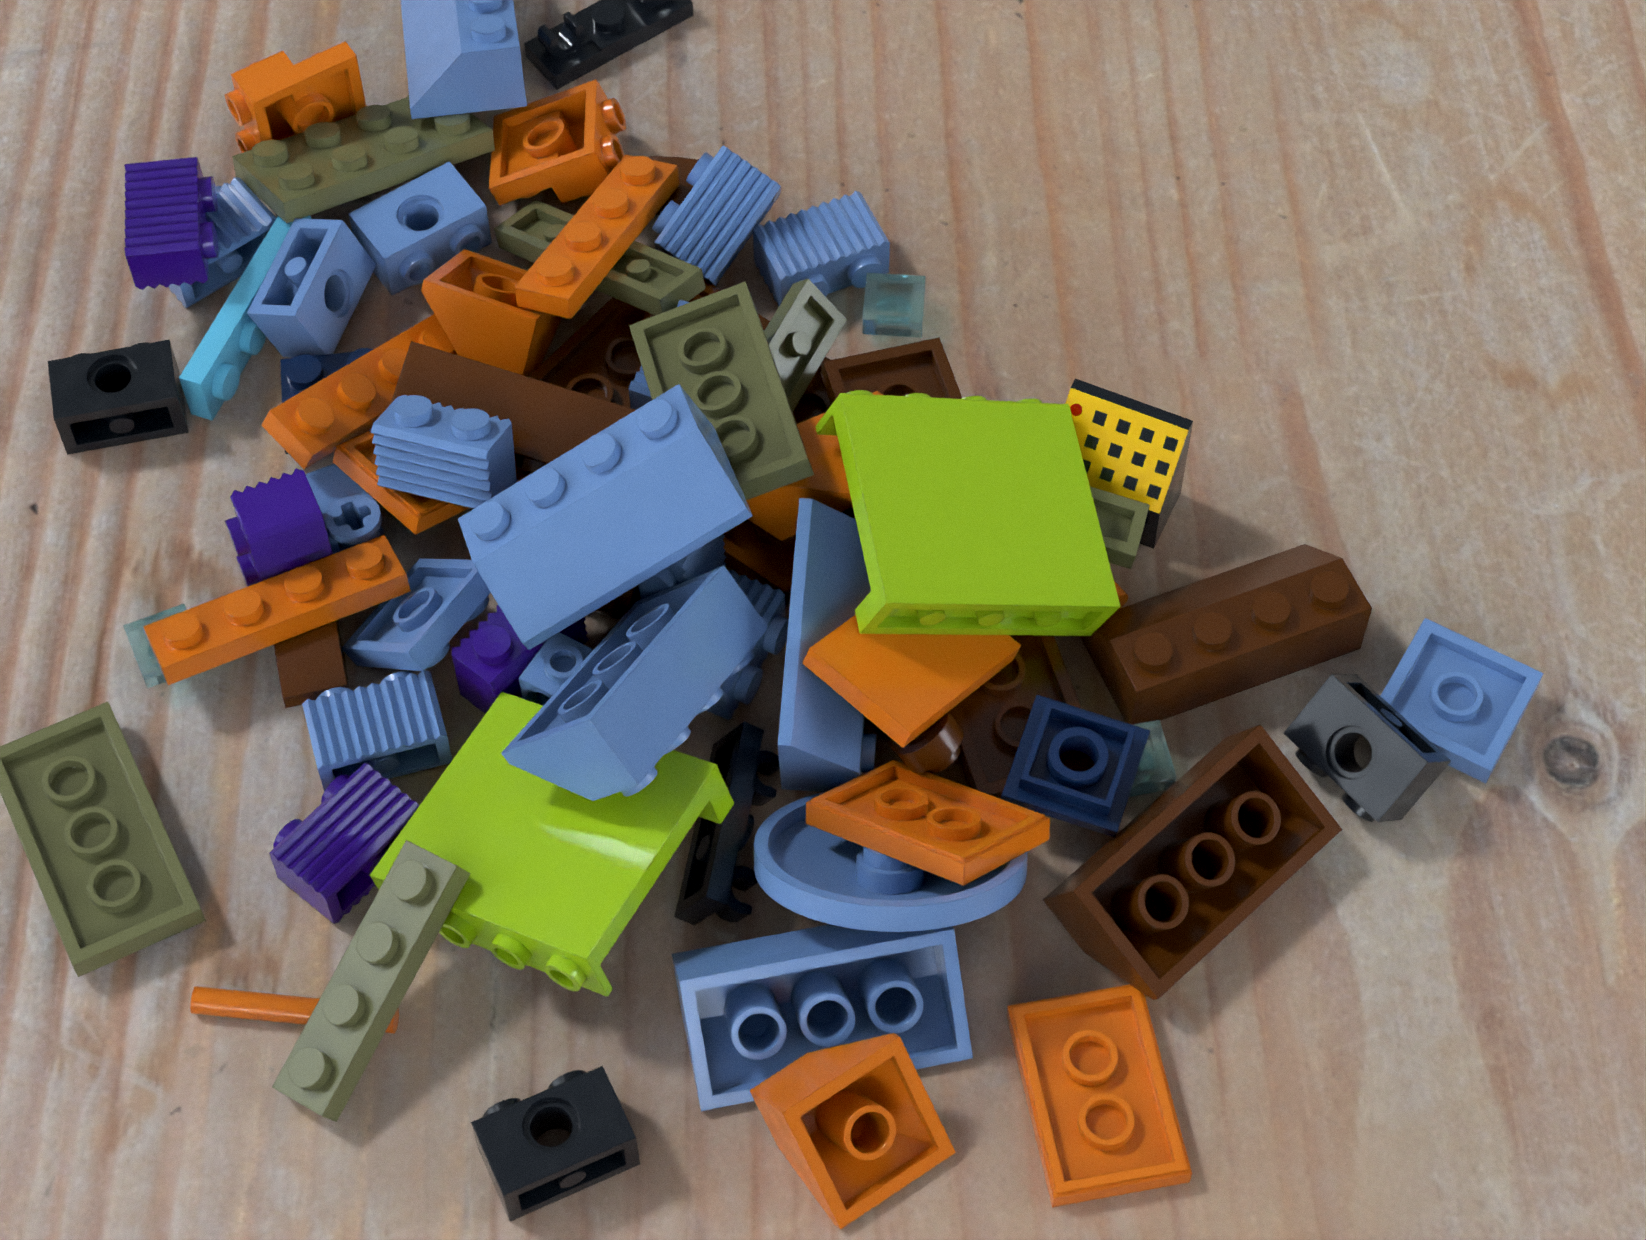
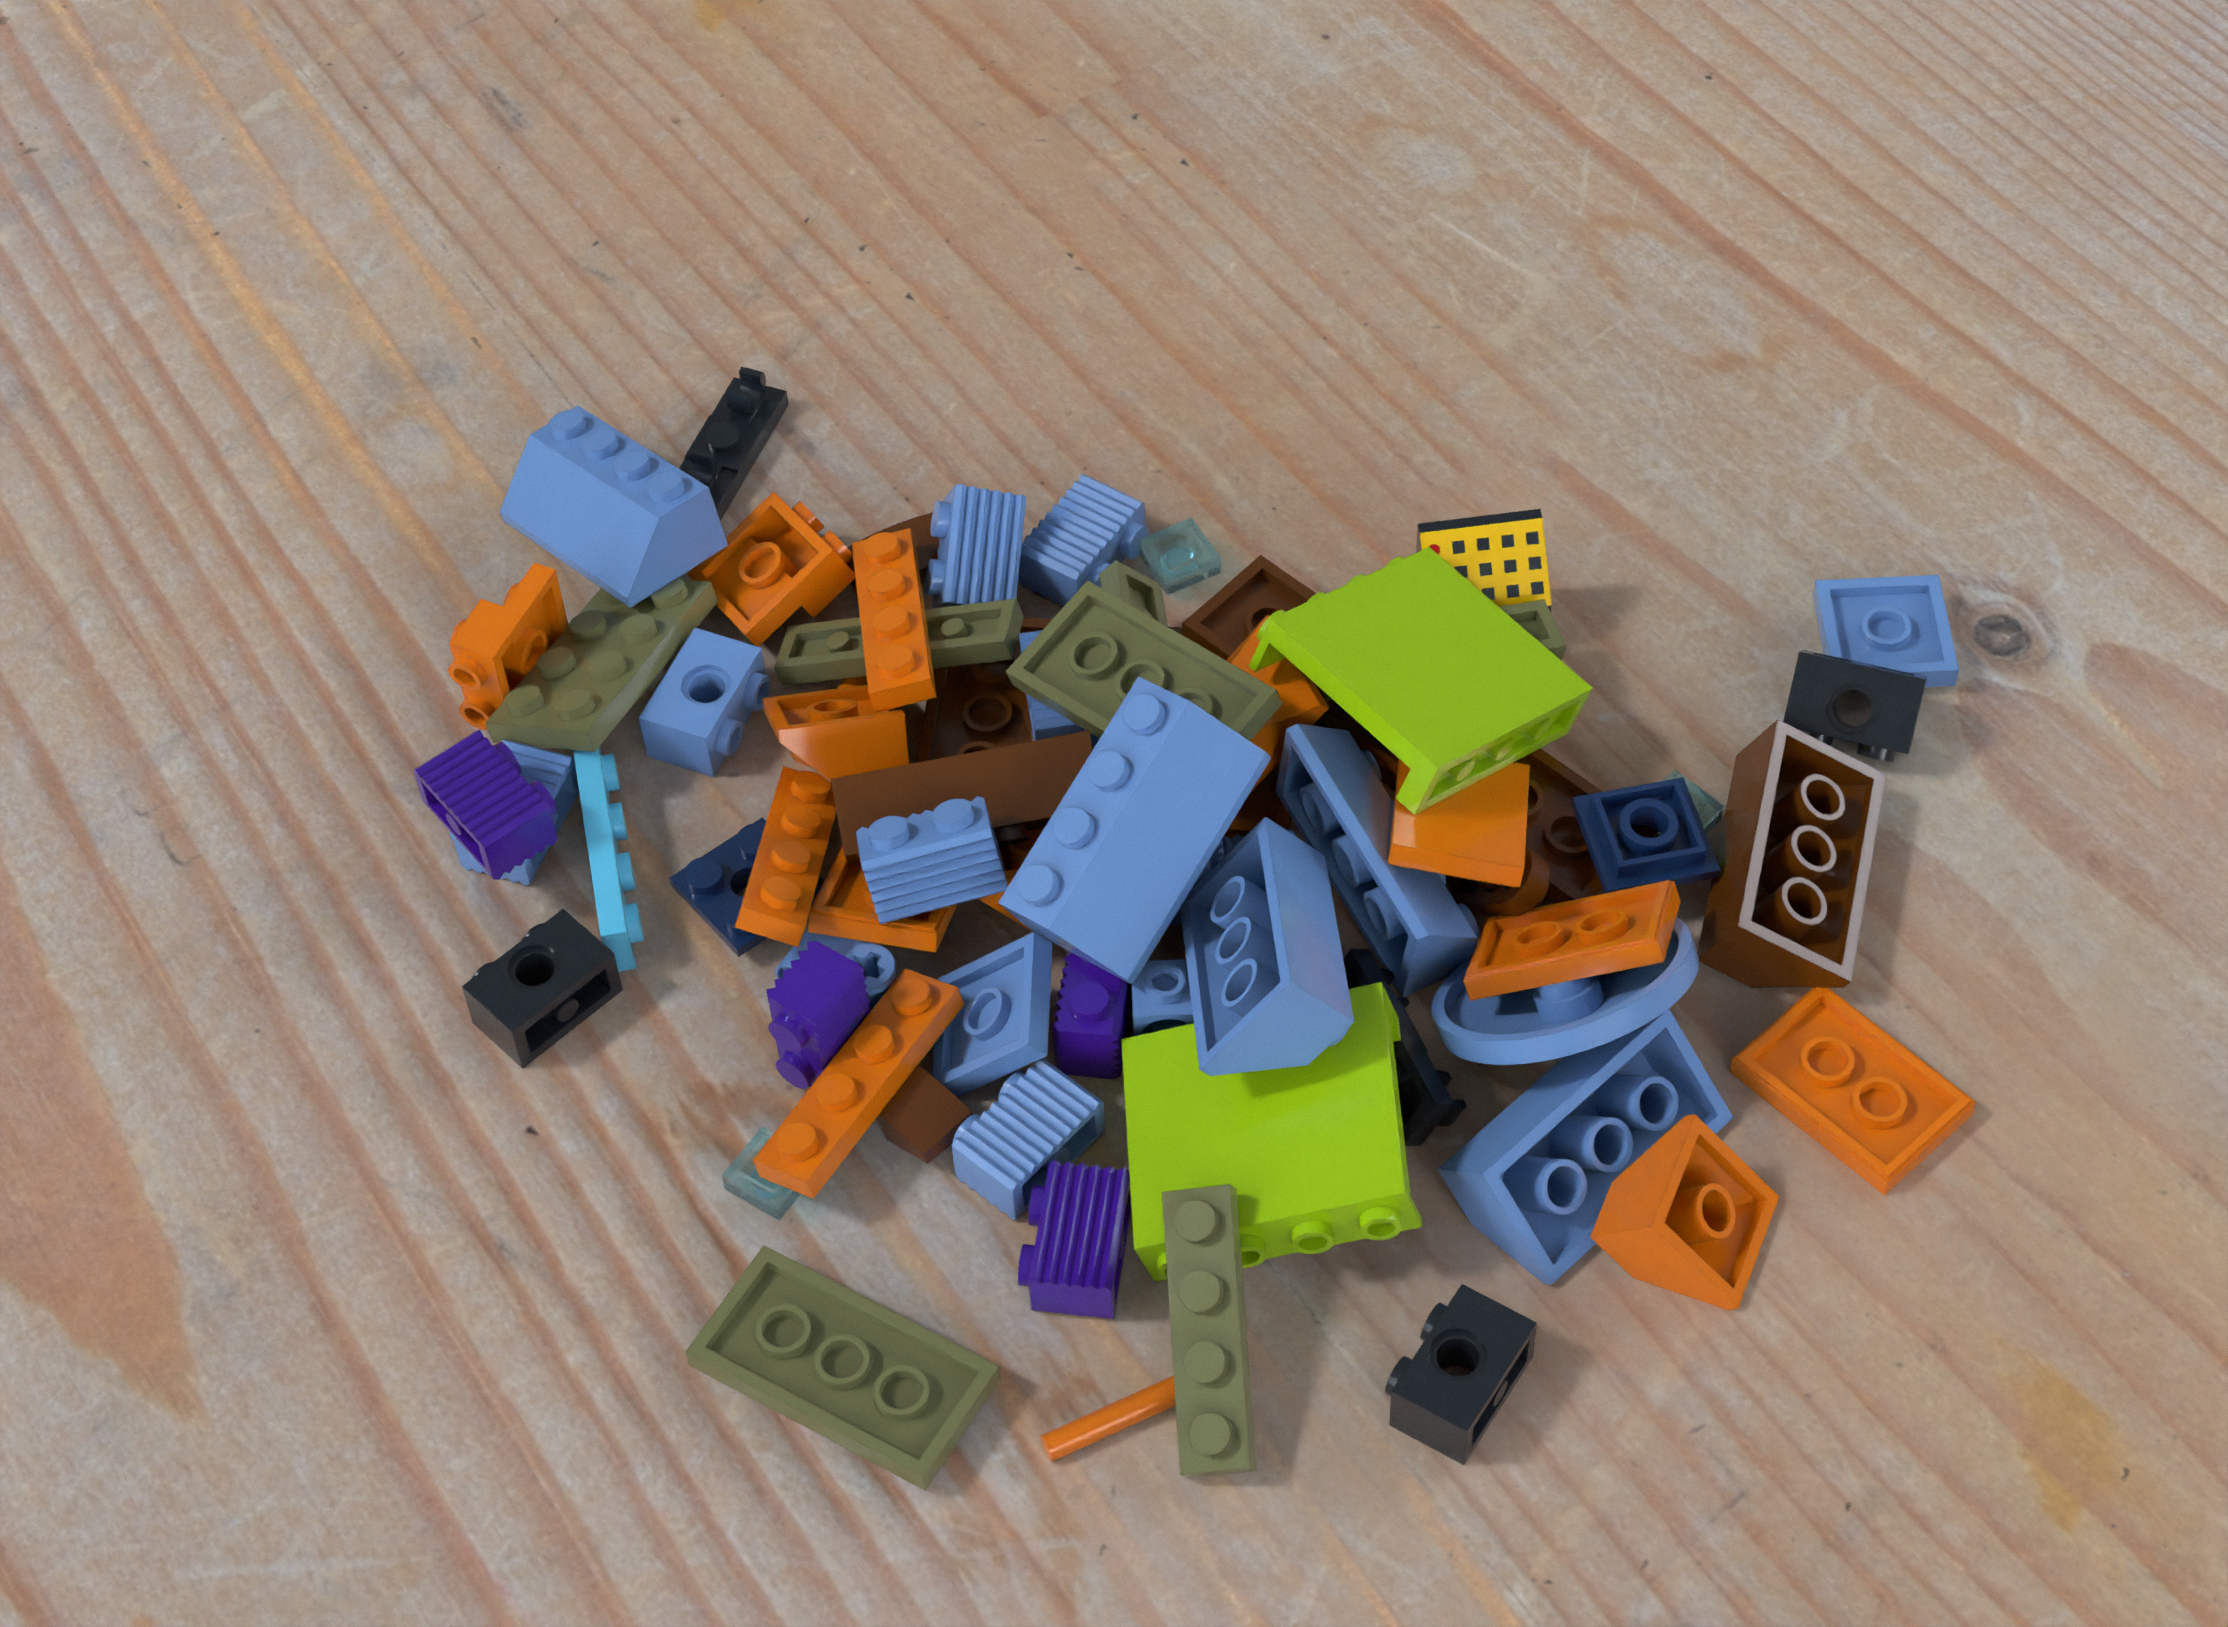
camera: 30 degrees left, 5 degrees down
medium blue brick [247,218,376,357] -> none
reddish brown slope [1080,544,1372,728] -> none

